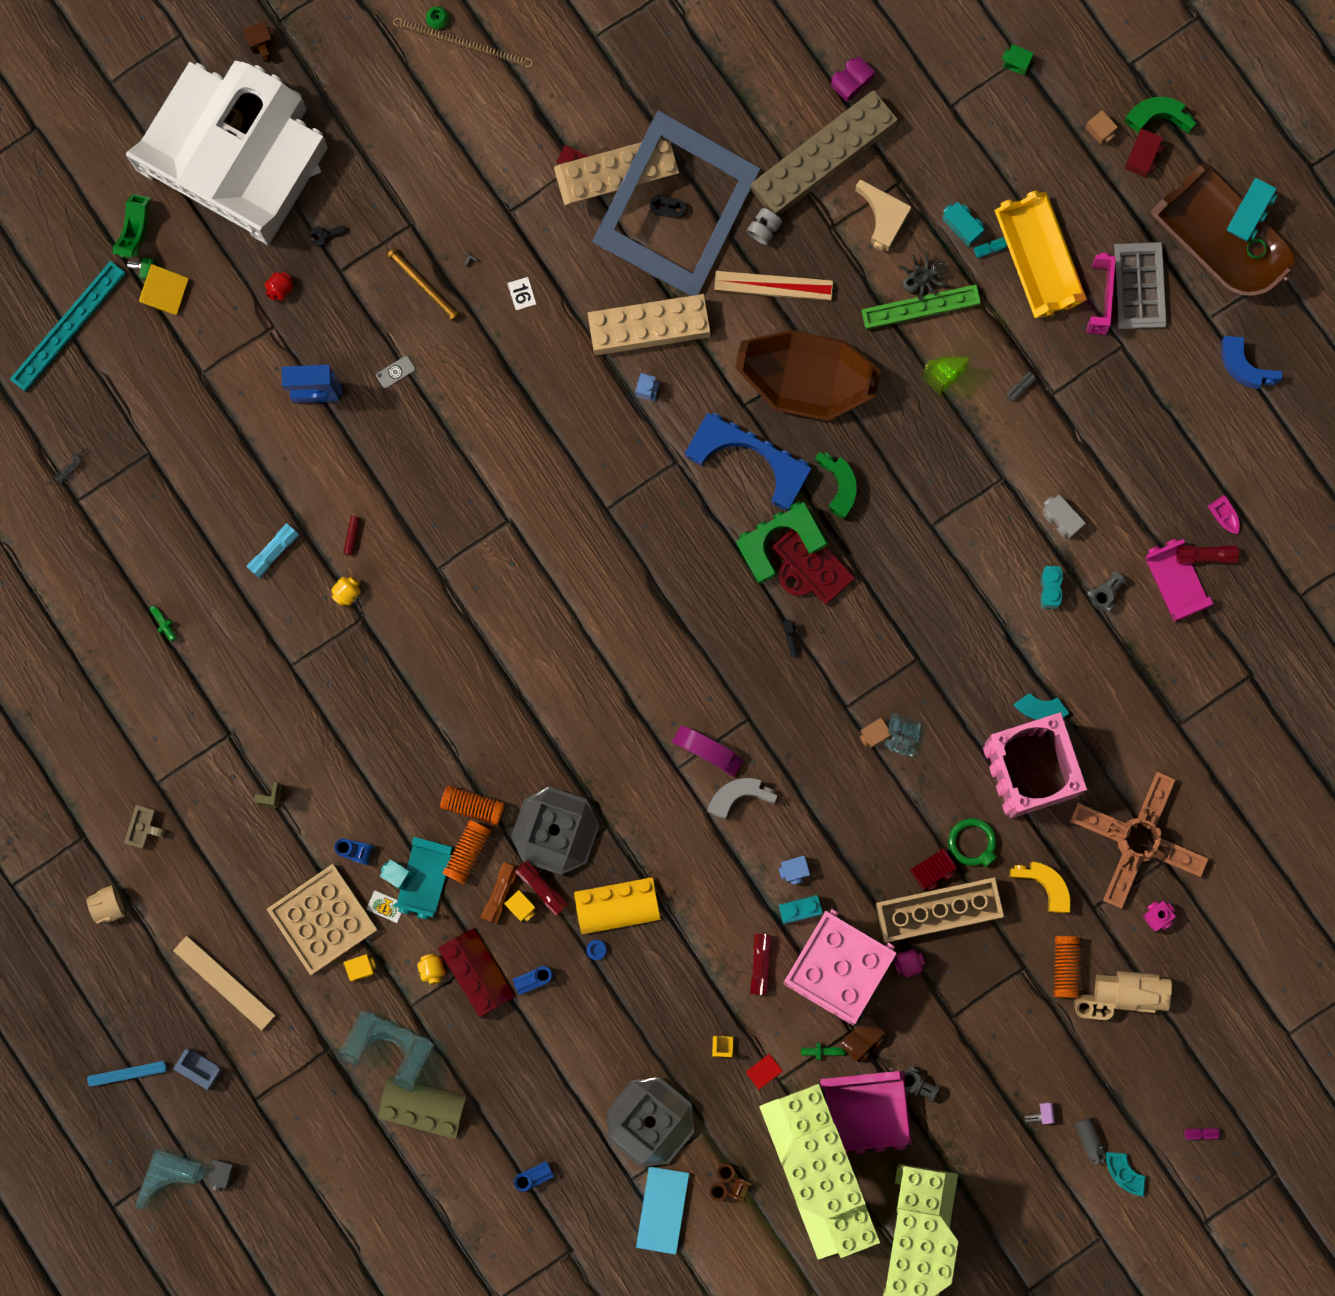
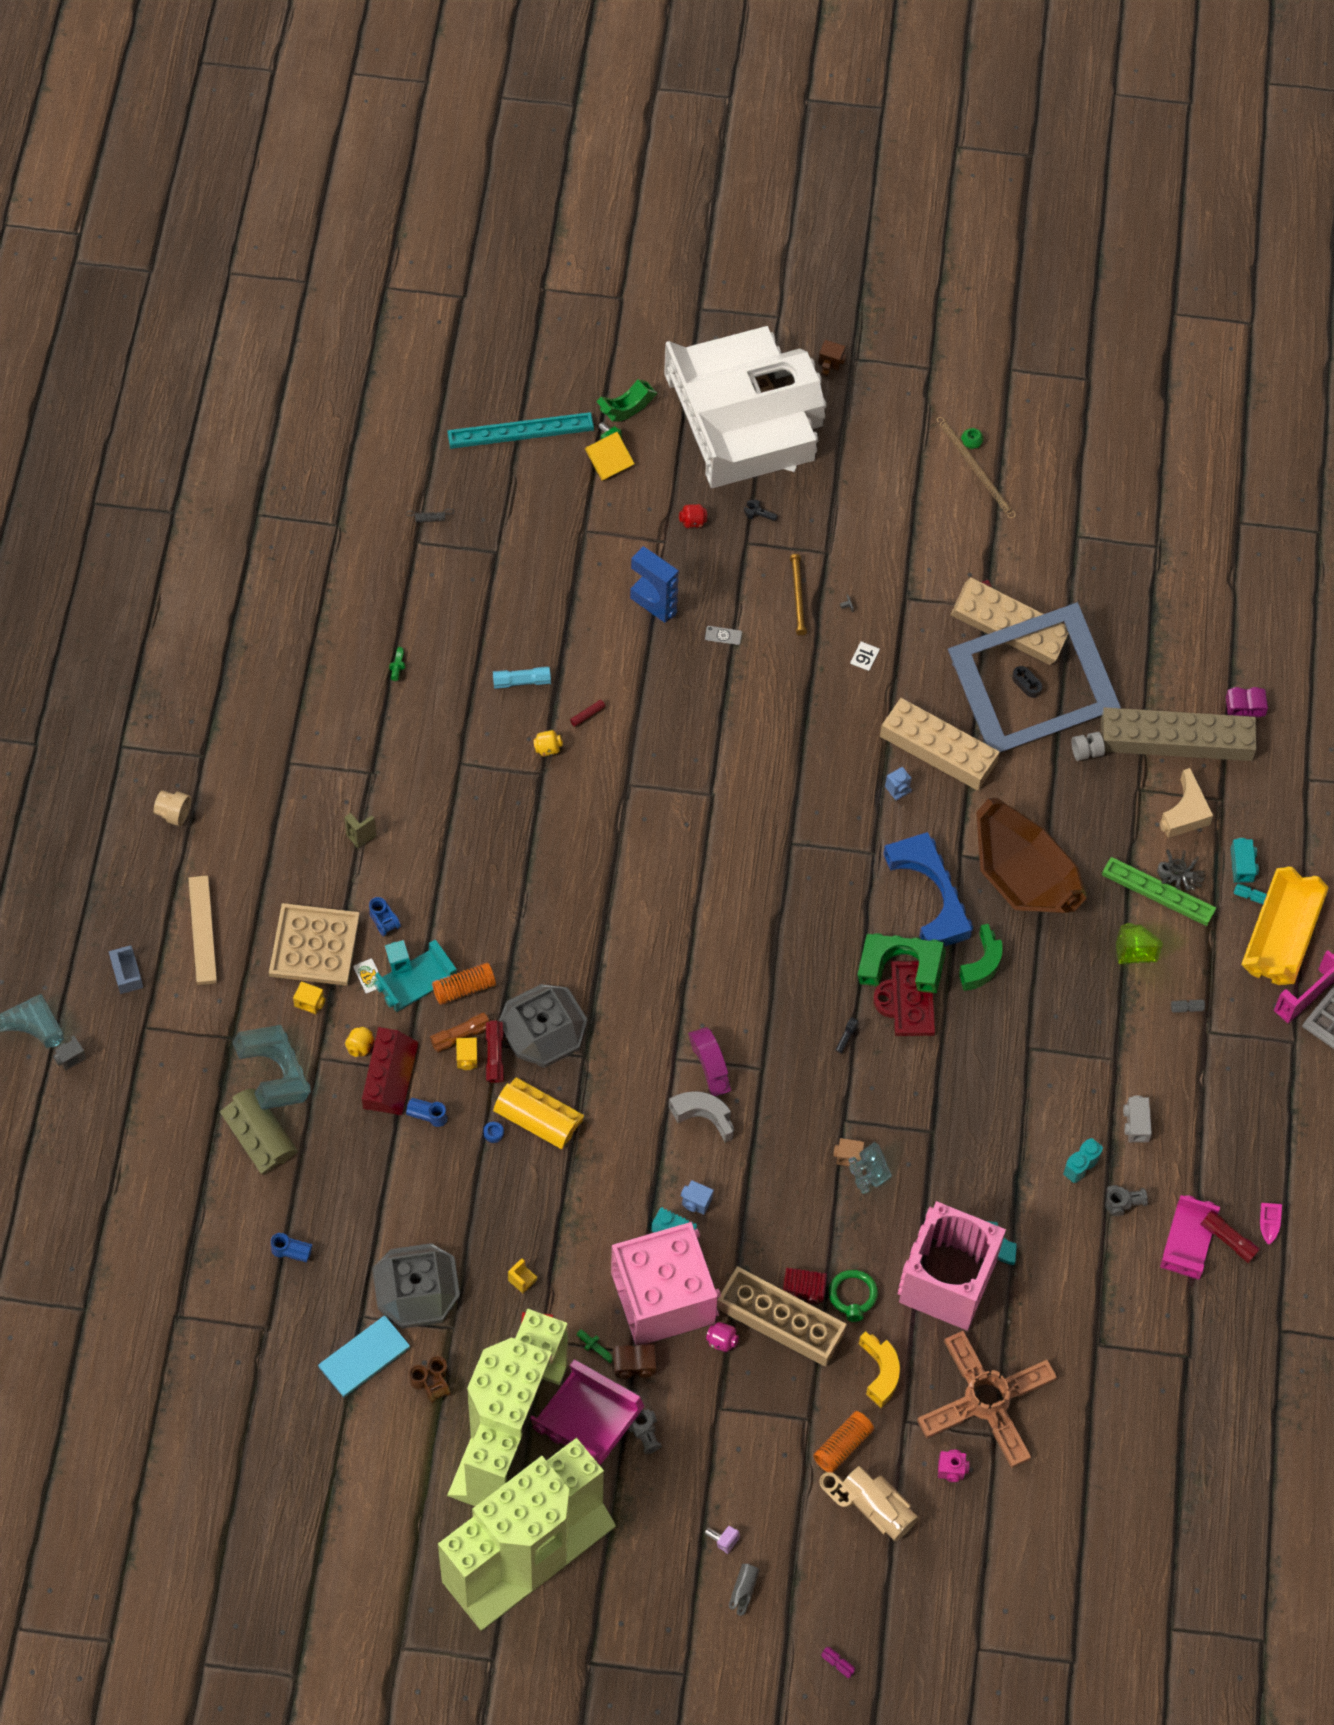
camera: 30 degrees right, 20 degrees down
dark azure axle [87,1061,167,1087] -> none
dark tan plate [124,805,166,849] -> none
orange piece [440,785,505,826] -> none
tan tile [714,271,833,301] -> none
dark red axle [750,934,771,995] -> none
teal tile [1105,1152,1145,1197] -> none

